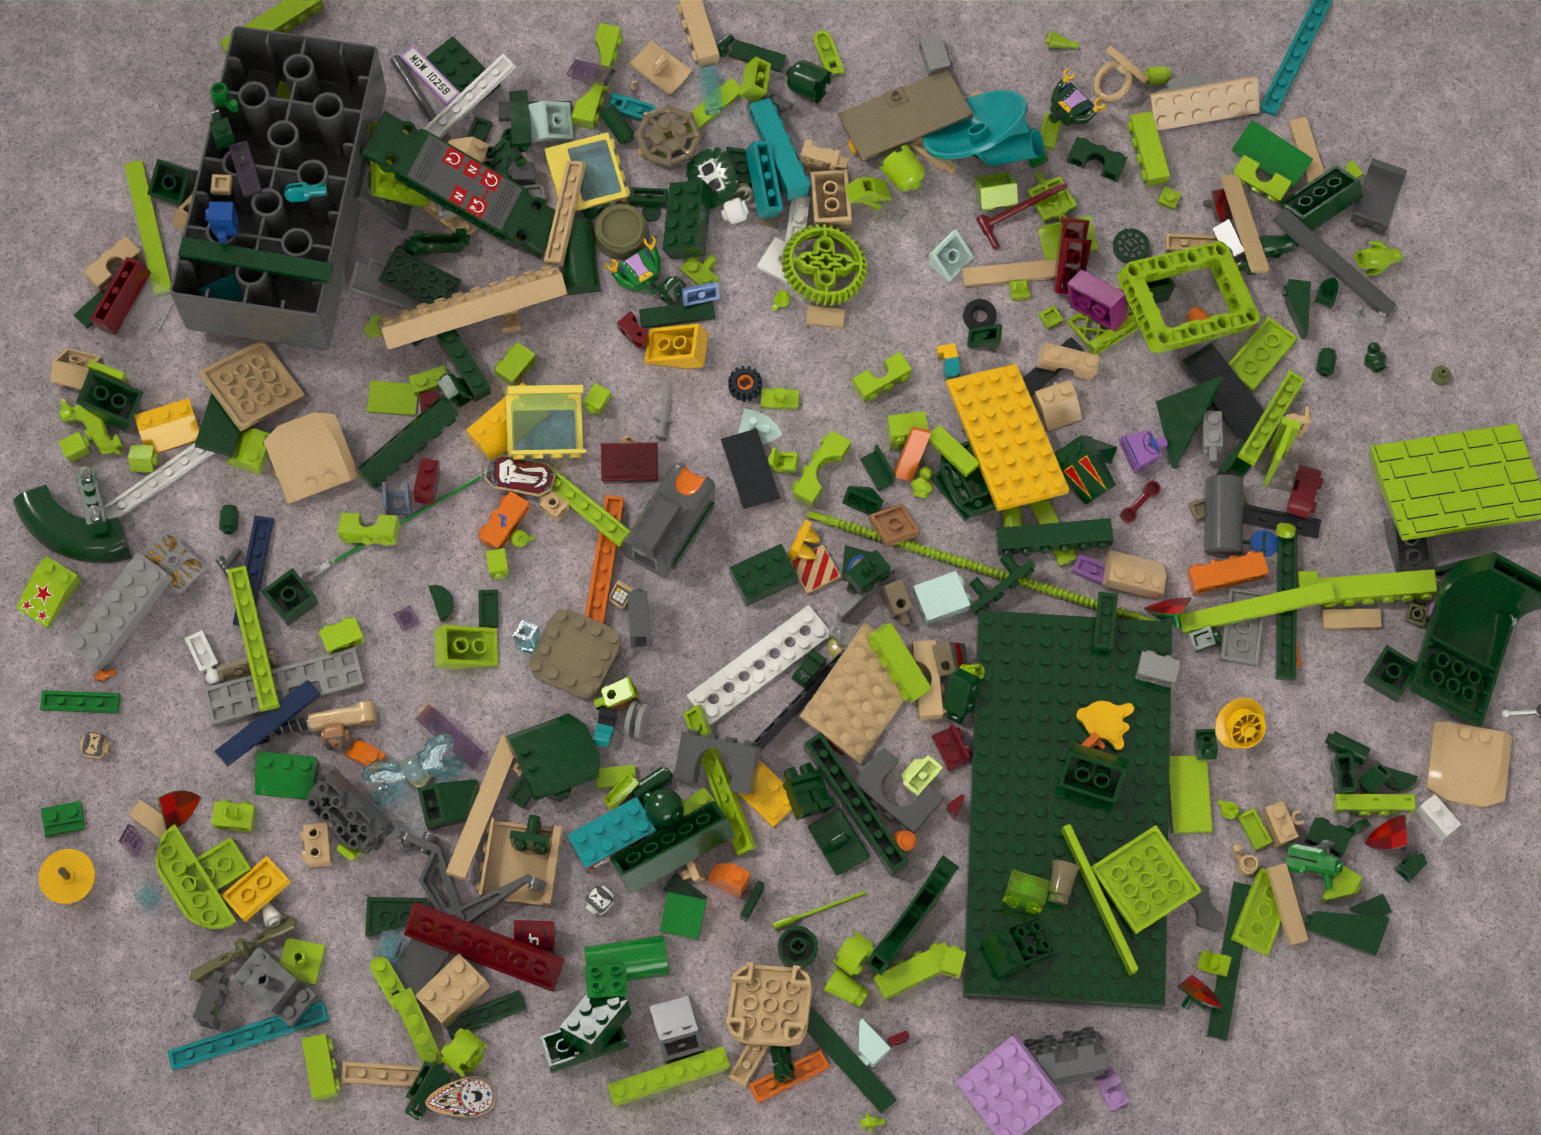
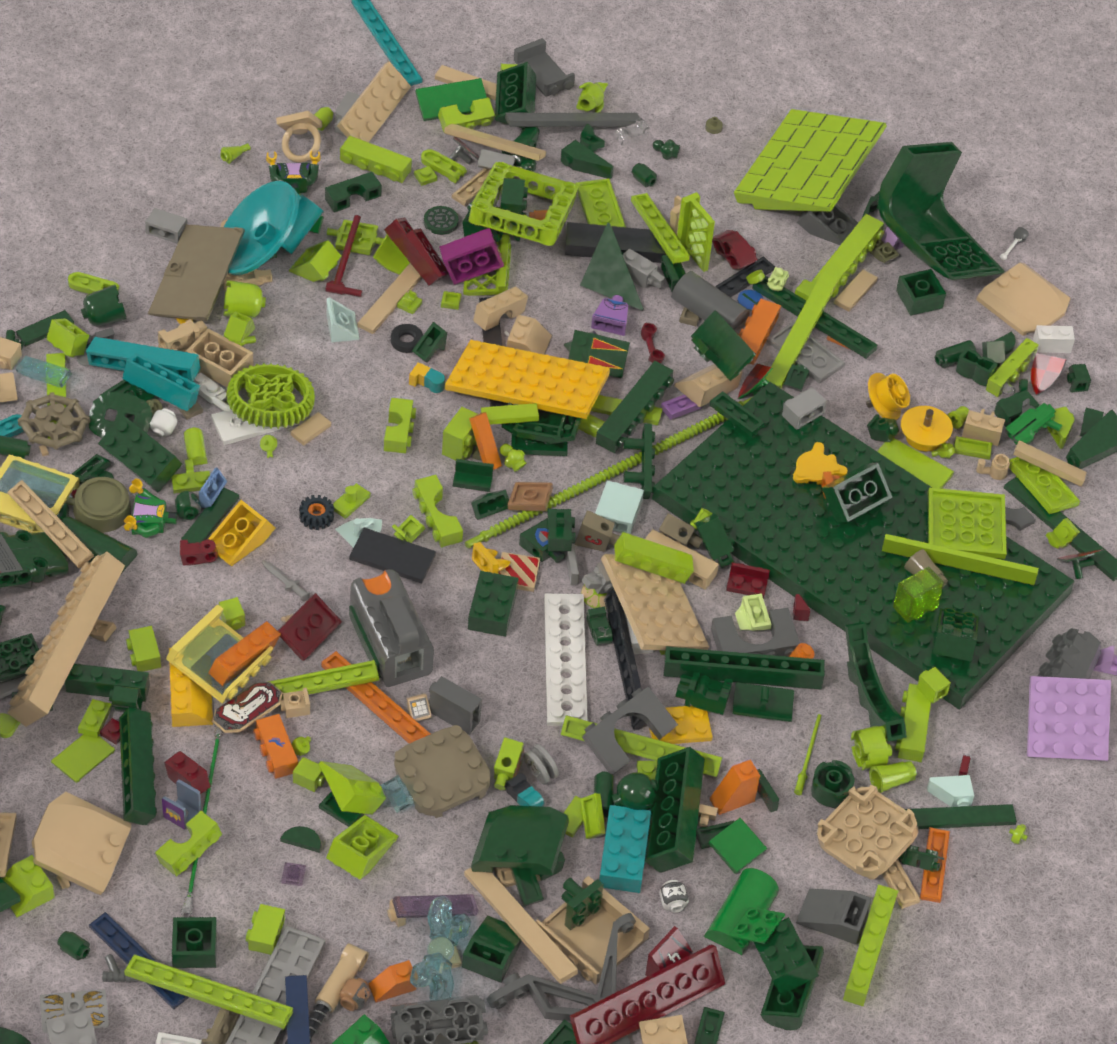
camera: 55 degrees left, 20 degrees down
none -> lime brick [184,427,208,466]
none -> orange brick [208,621,281,686]
none -> lime slope [319,761,386,815]
none -> lime plate [421,149,467,183]
none -> dark green slope [500,178,528,242]
none -> dark green bracket [691,310,756,381]
none -> yellowish green piece [767,267,789,291]
none -> yellow piece [901,406,953,451]
none -> lime bush [947,406,969,429]

